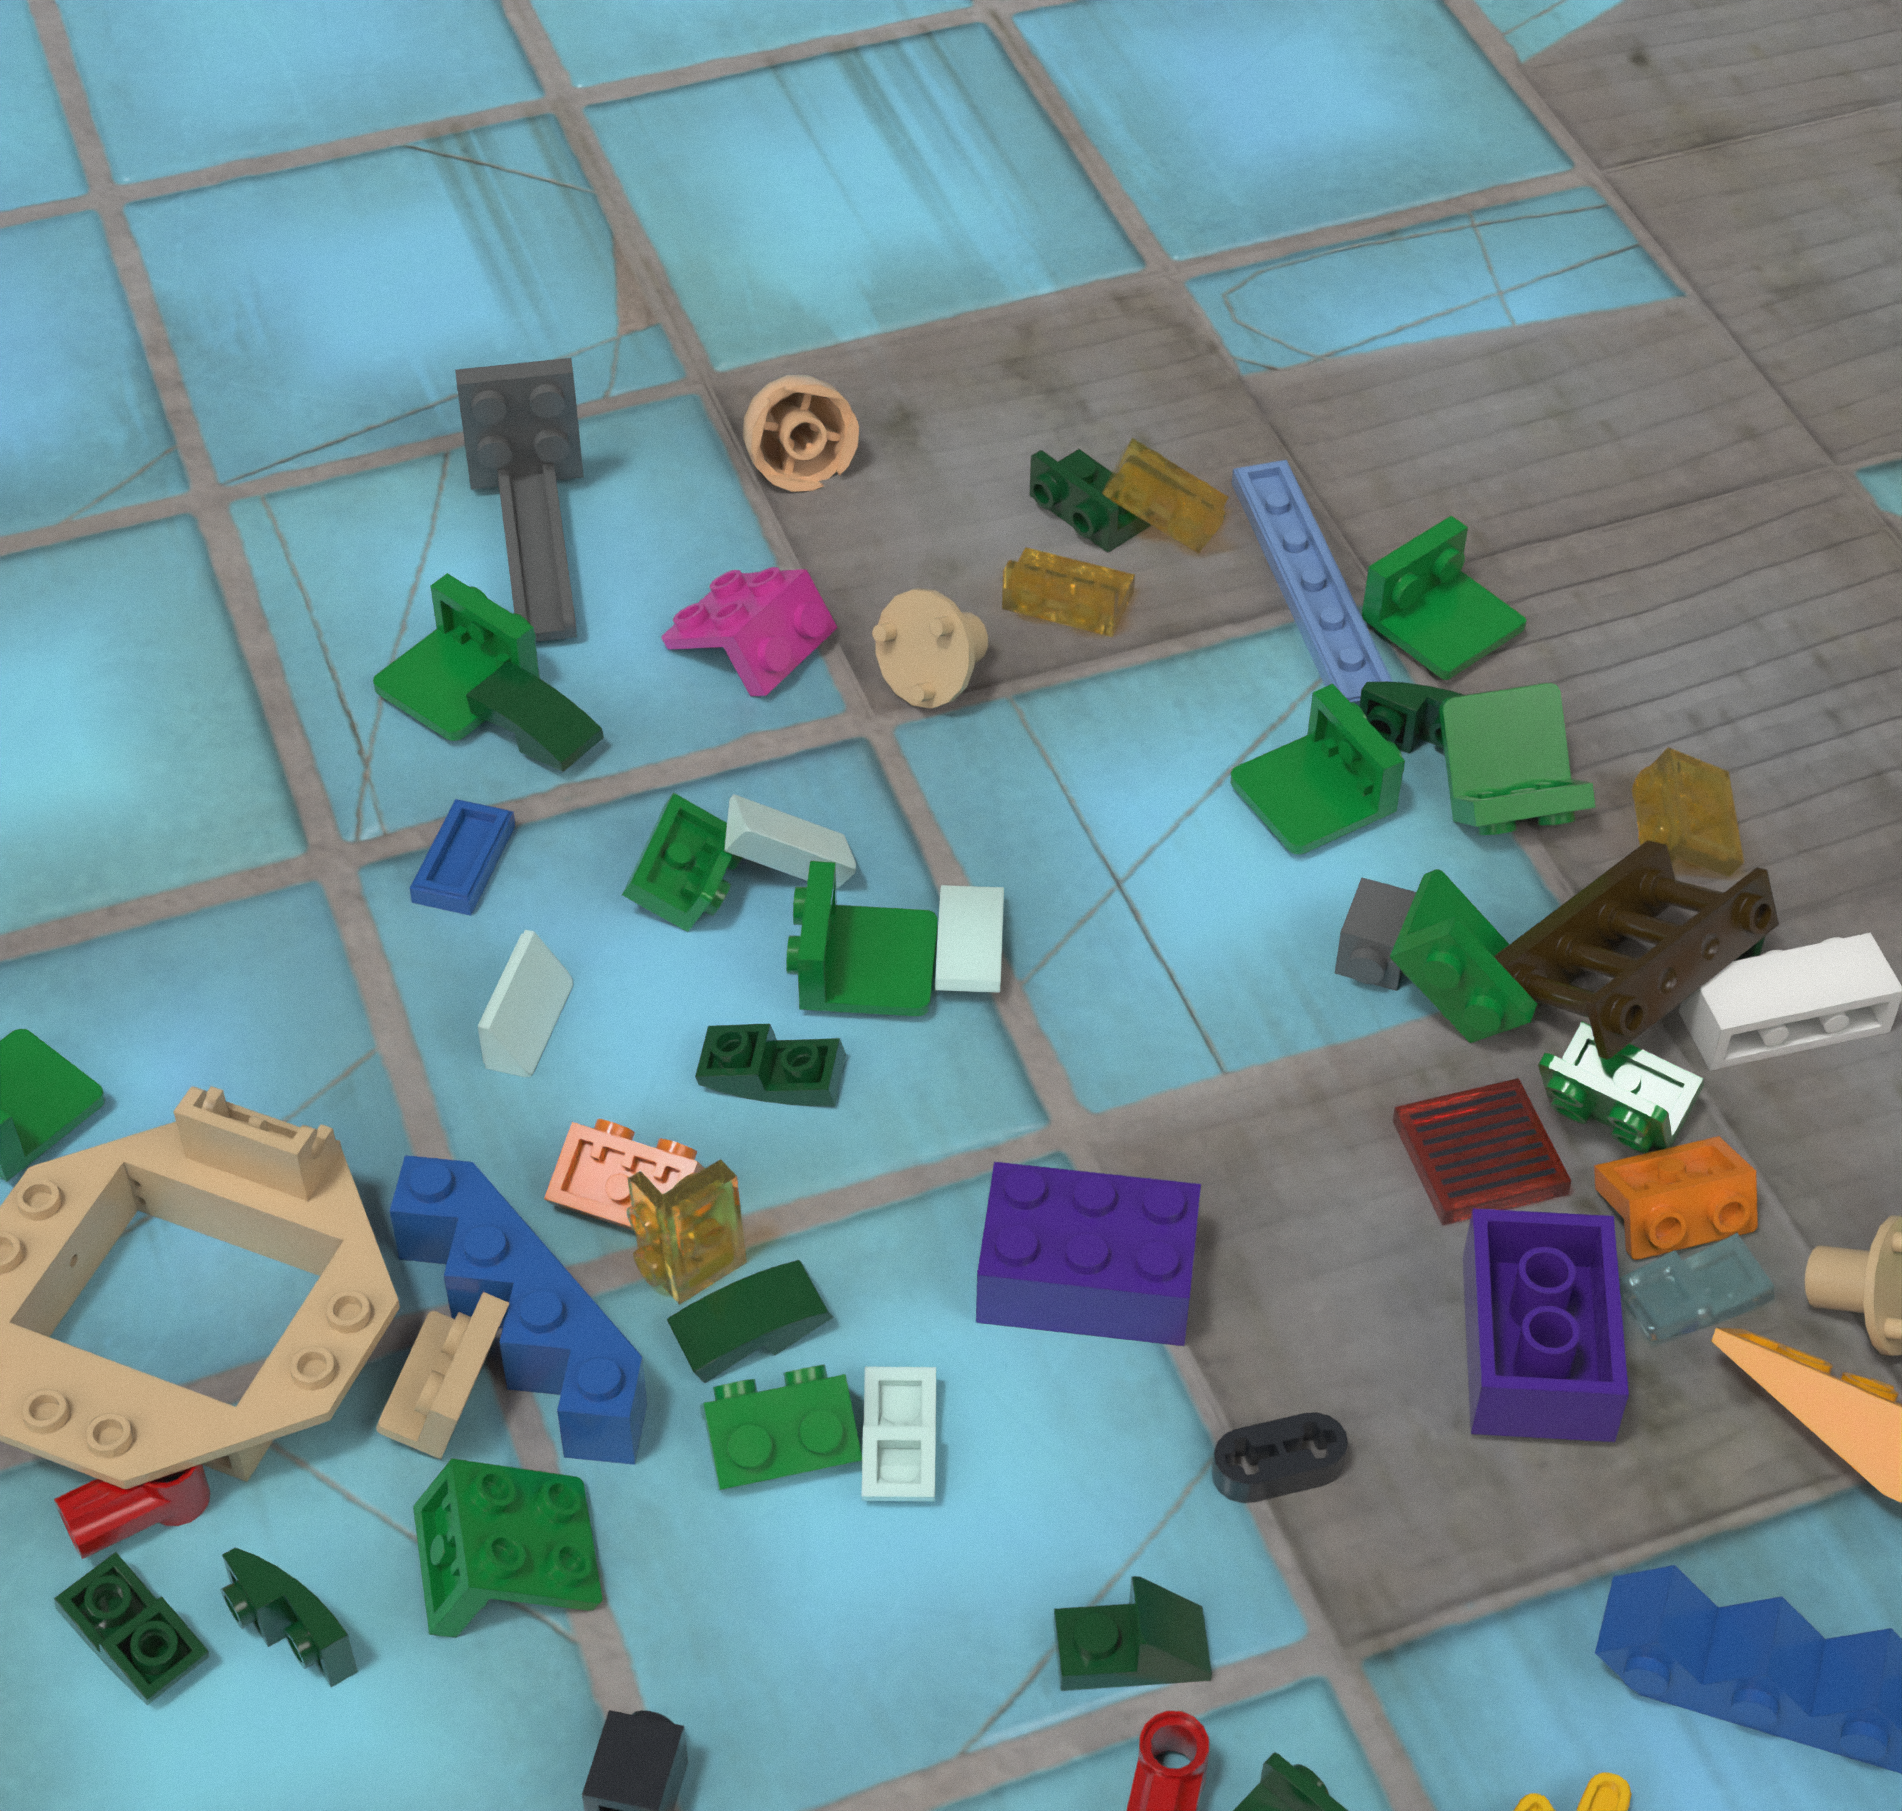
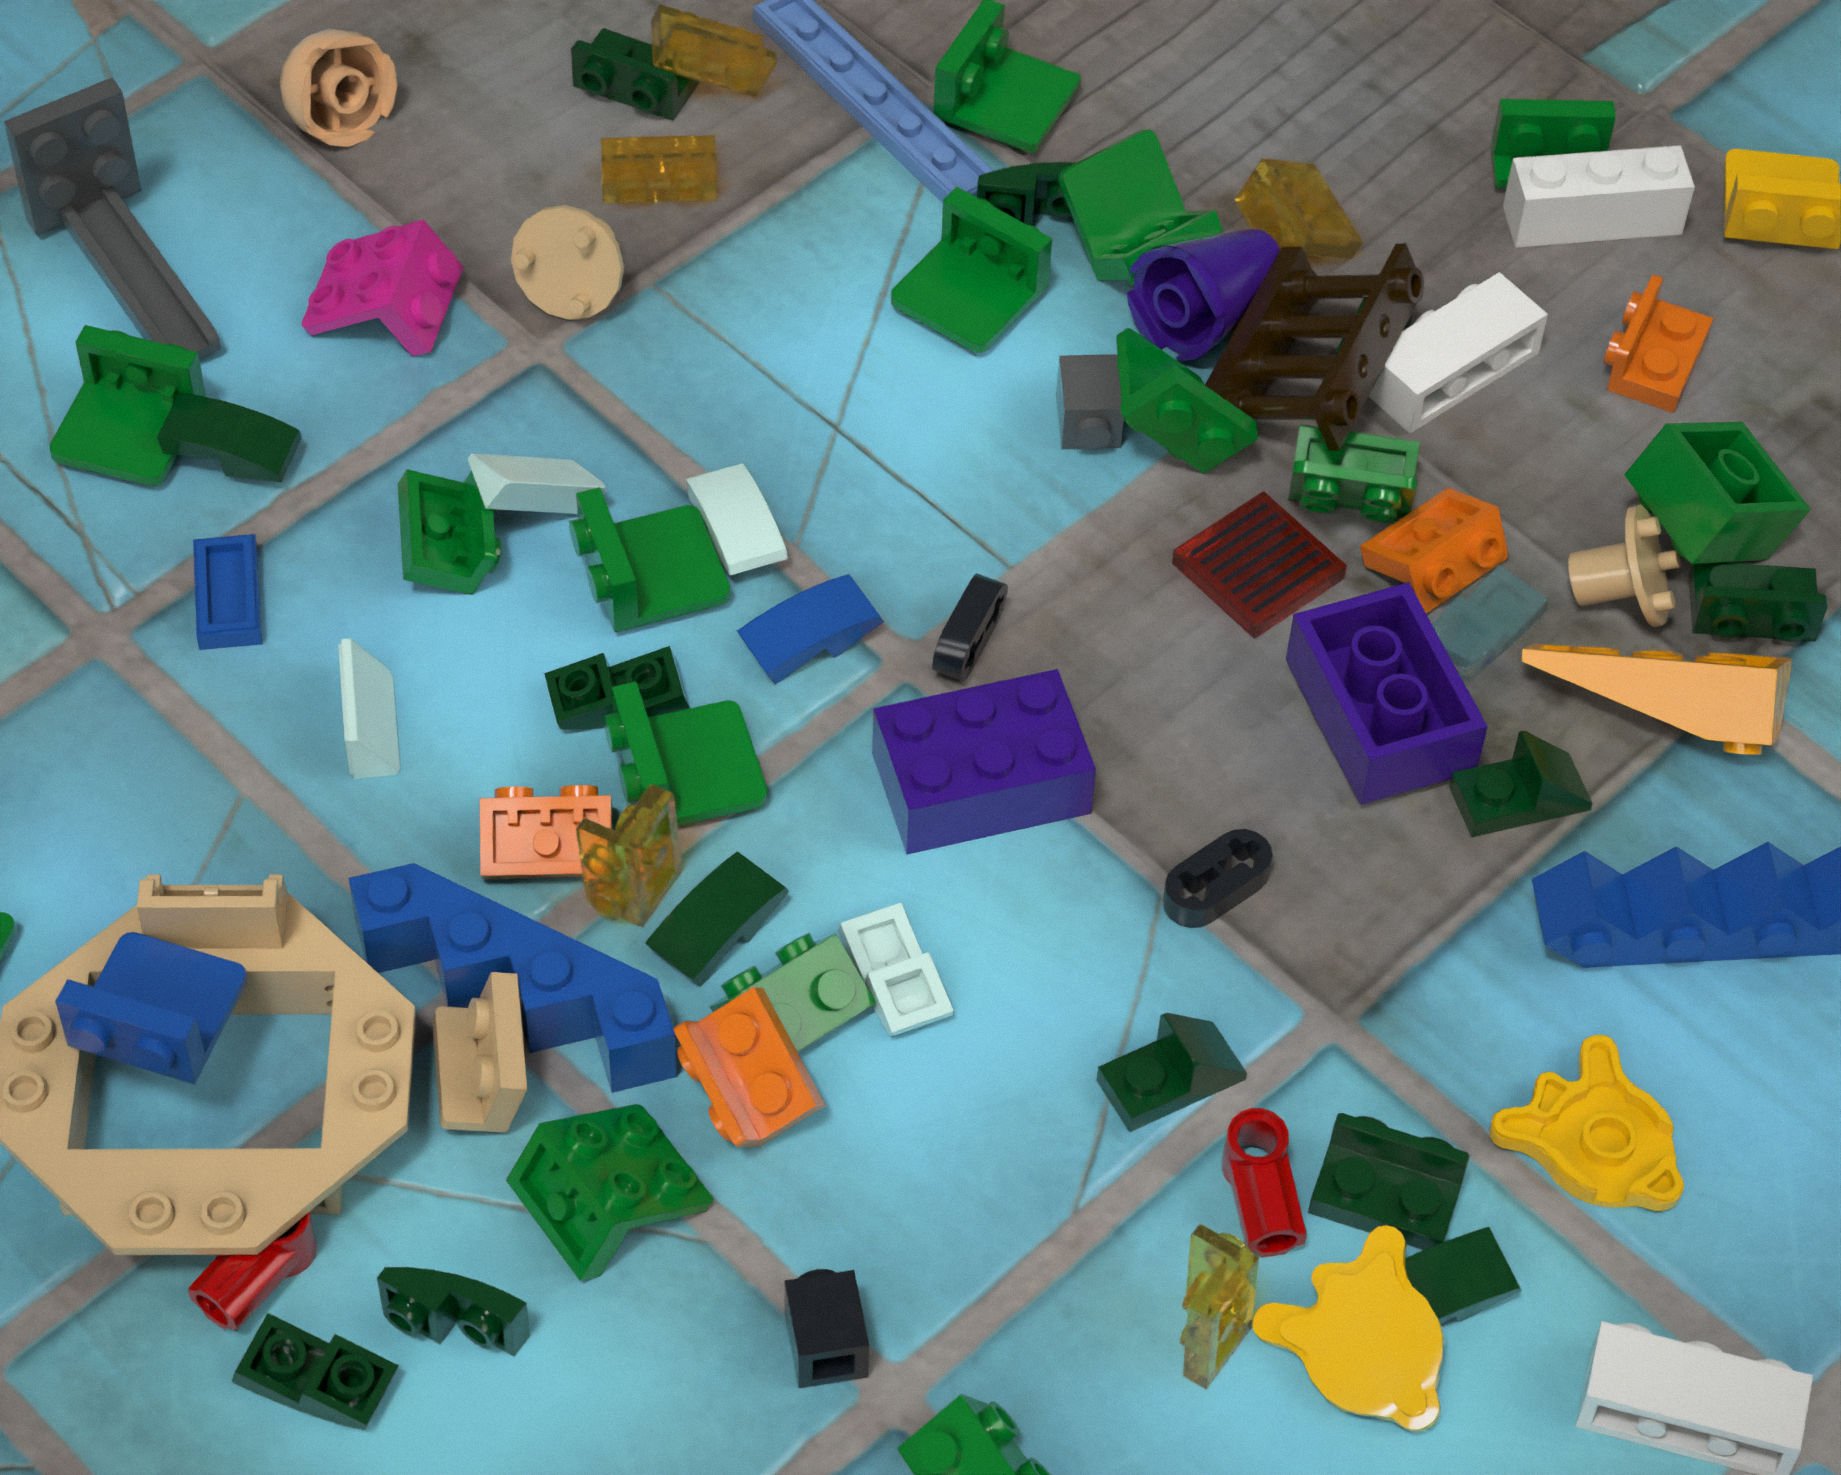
camera: 25 degrees left, 5 degrees up
none -> blue bracket [55,932,247,1084]
none -> green bracket [603,681,767,833]
none -> orange bracket [673,987,826,1147]
none -> blue slope [737,574,884,685]
none -> black beam [932,573,1008,681]
none -> dark purple cone [1127,228,1280,361]
none -> dark green slope [1449,731,1593,838]

